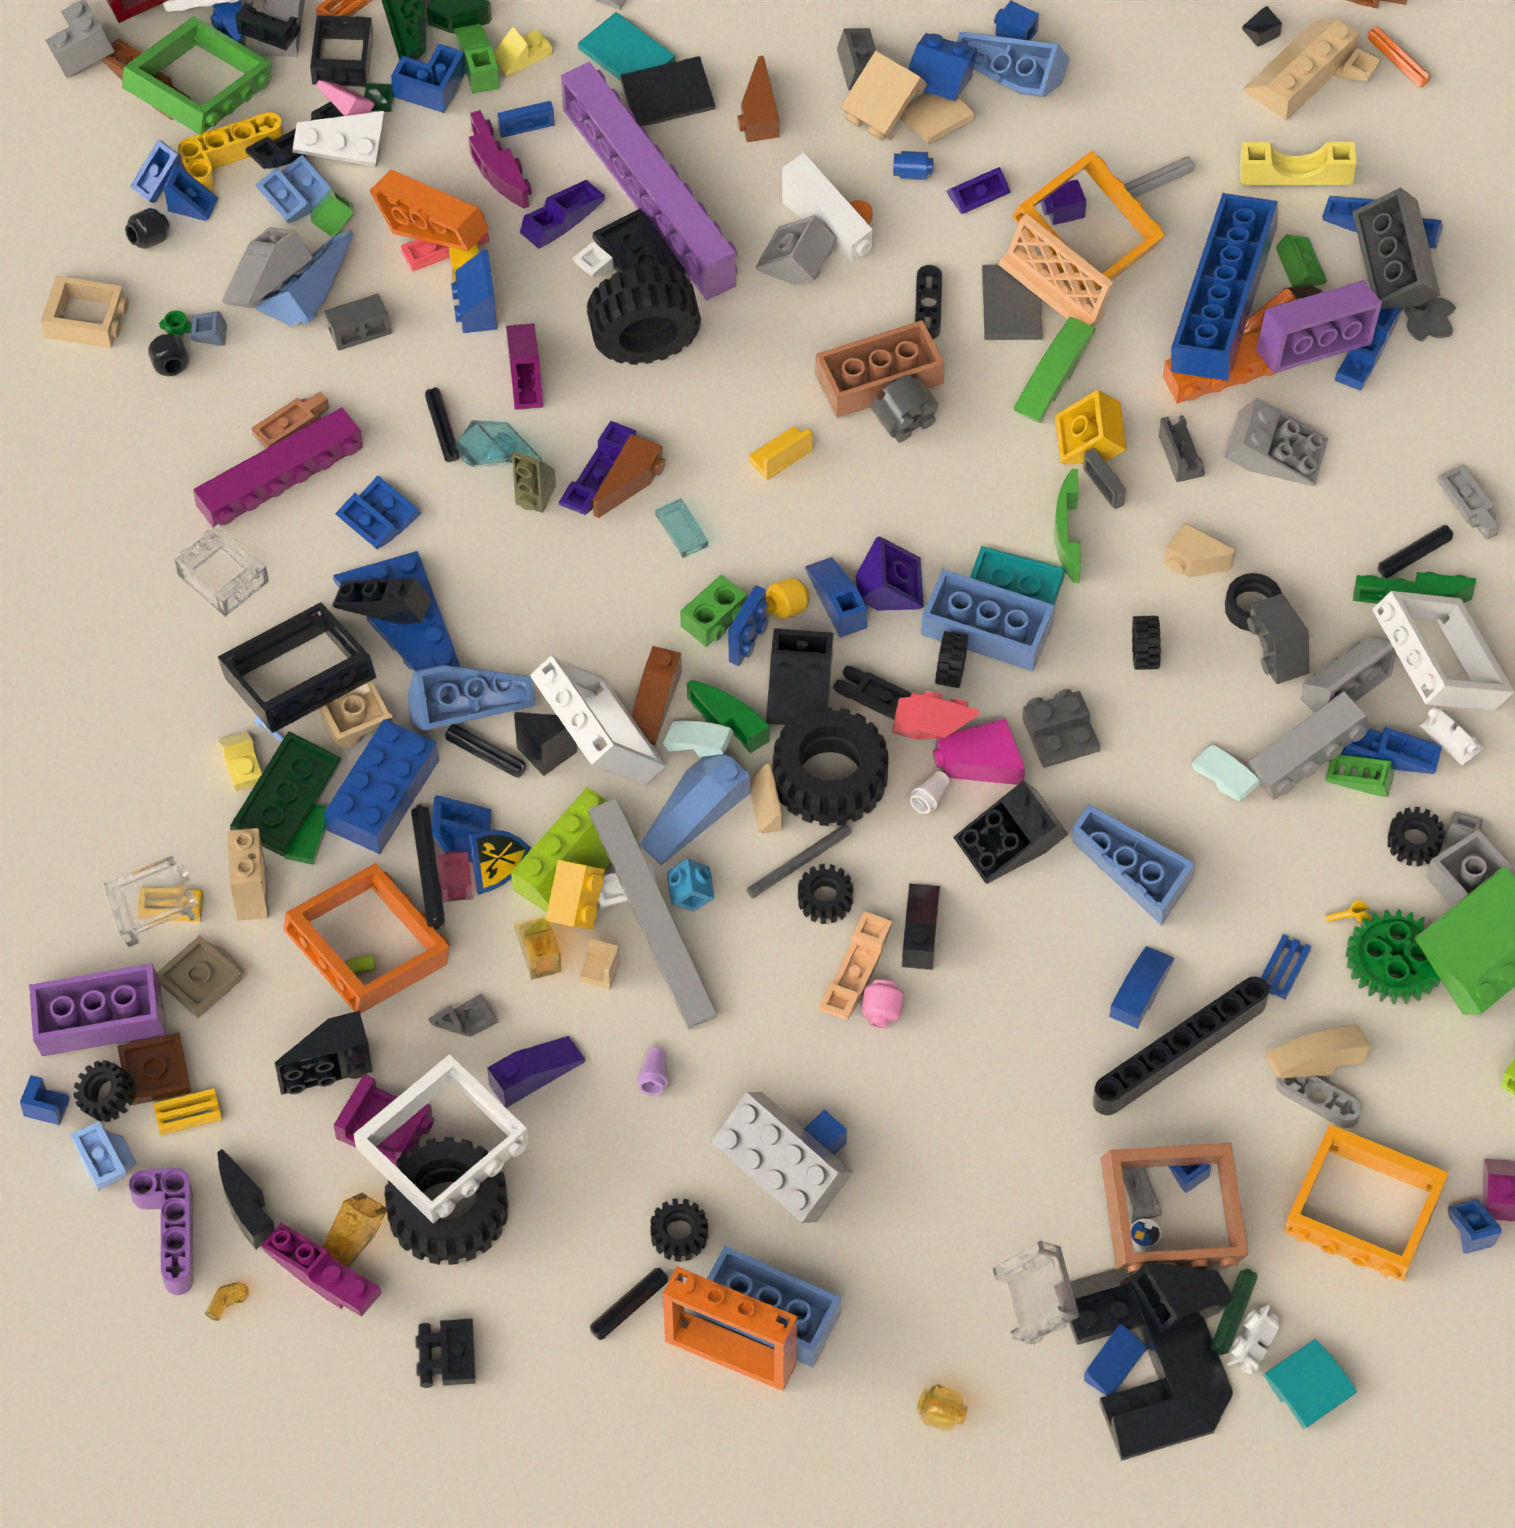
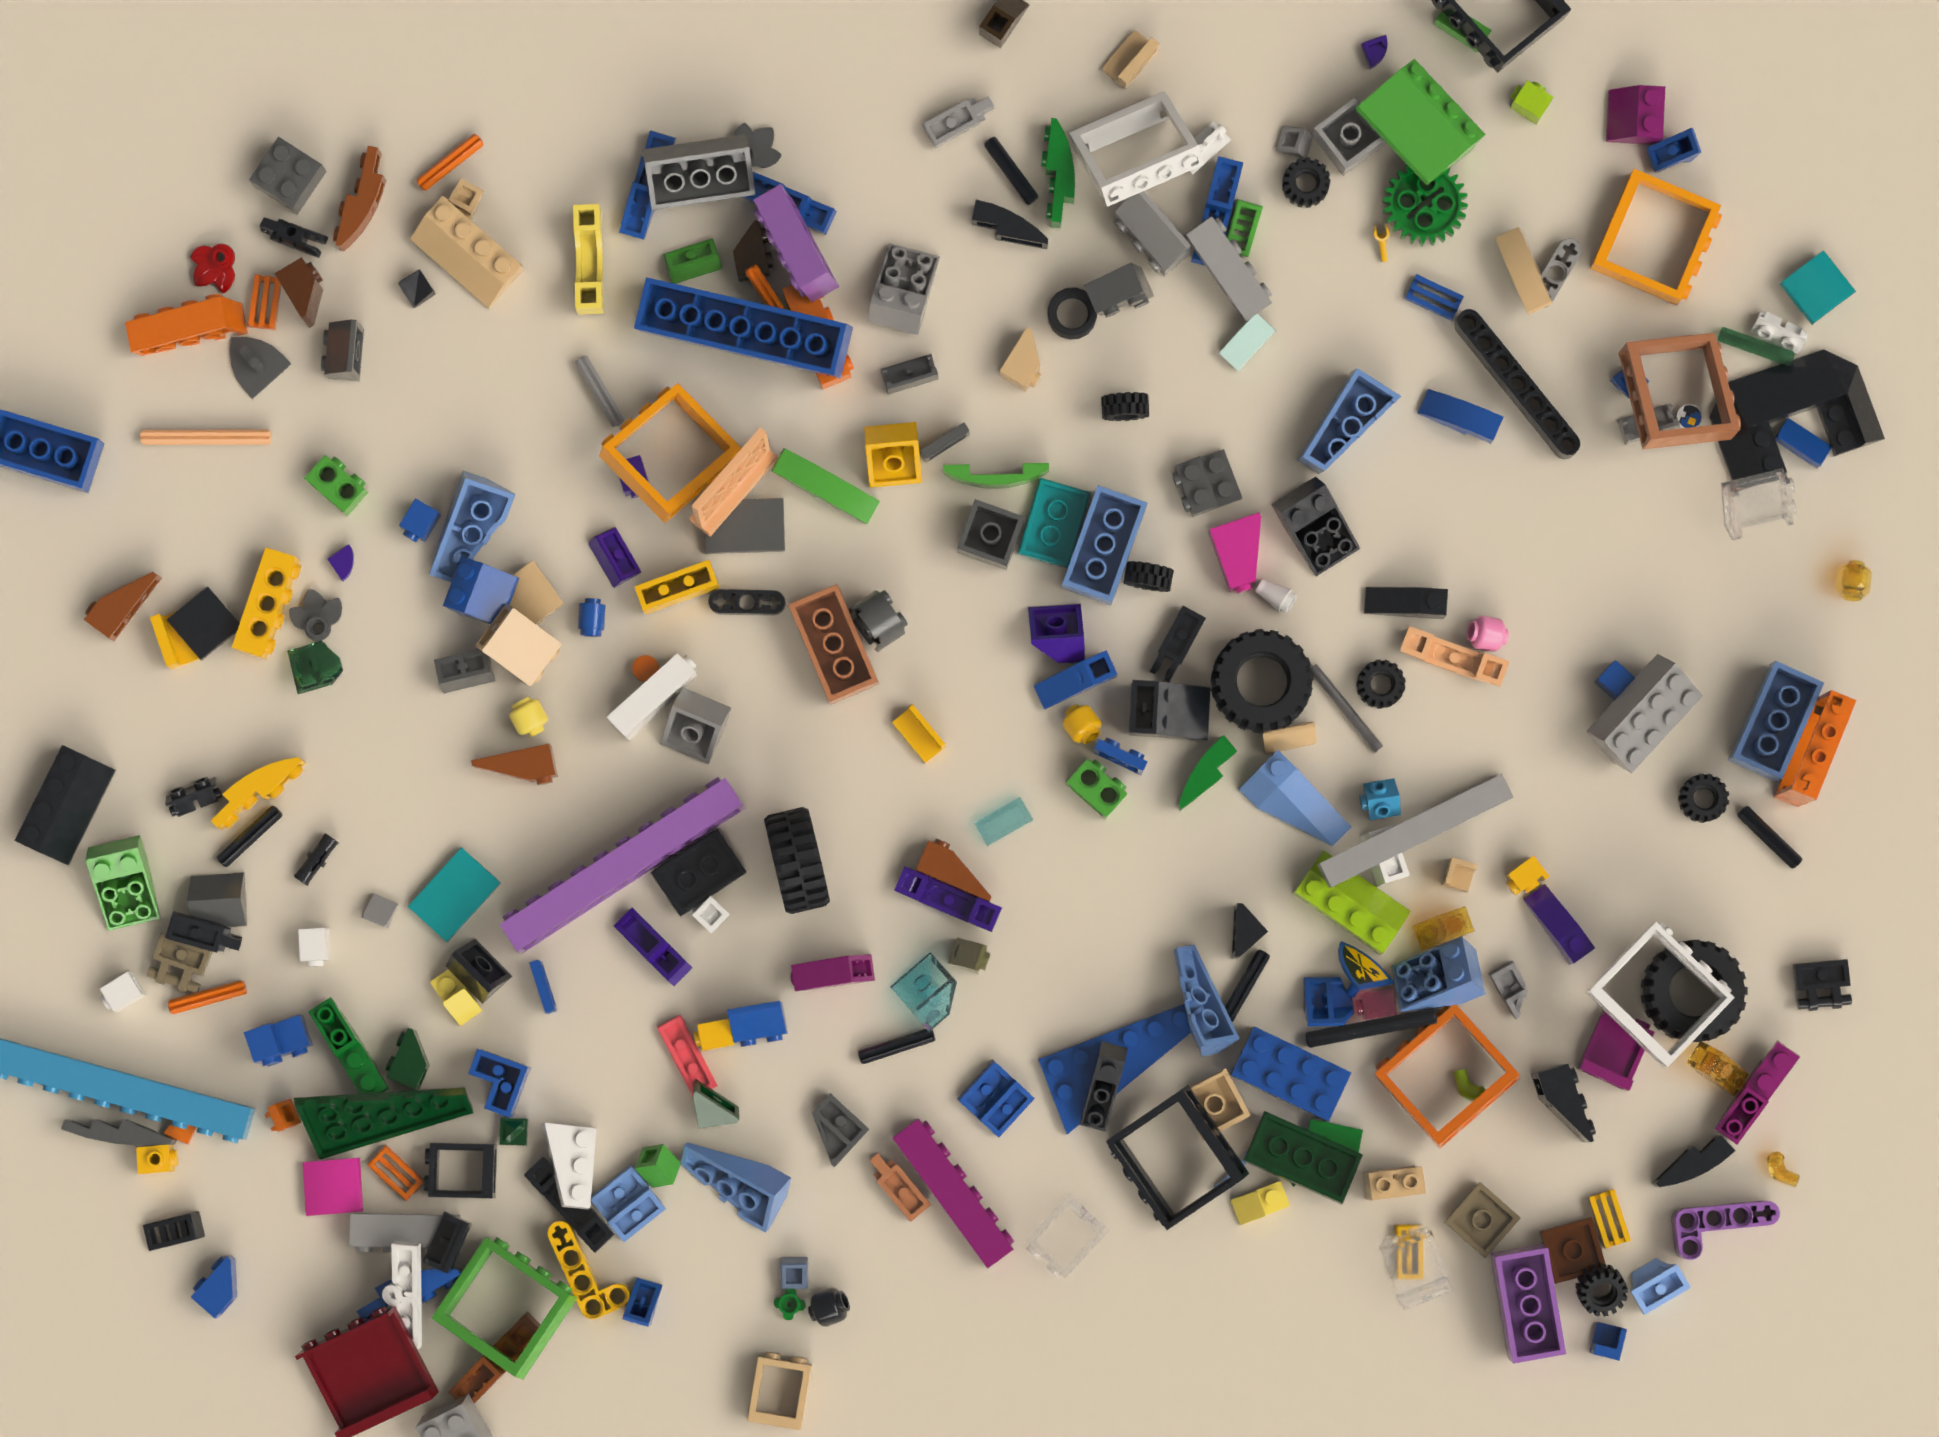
camera: 90 degrees left, 25 degrees up
black head [125,208,169,249] -> none
slope [130,139,181,203] -> none
light grey slope [222,227,313,308] -> none
bright pink slope [316,80,374,116] -> none
dark grey hinge [324,294,392,351] -> none
orange wedge [369,169,489,251] -> none
bright green slope [454,23,499,94] -> none
magenta slope [469,110,532,209] -> none
white window [530,655,666,786] -> none
yellow brick [546,860,605,930] -> none
black tile [620,56,715,127] -> none
dark orange slope [632,646,682,745] -> none
lavender cone [637,1047,668,1096] -> none
light aqua slope [663,721,733,757] -> none
coral slope [892,691,979,740] -> none
black slope [1130,1262,1234,1334] -> none
none -> black slope [446,939,512,1004]
none -> light yellow head [509,696,548,737]
none -> yellow brick [634,560,720,615]
none -> slope [693,1079,739,1128]
none -> dark grey wing [812,1093,869,1167]
none -> dark grey brick [957,499,1025,570]
none -> black slope [972,199,1048,249]
none -> medium blue slope [1391,936,1486,1012]
none -> yellow brick [1505,855,1550,896]

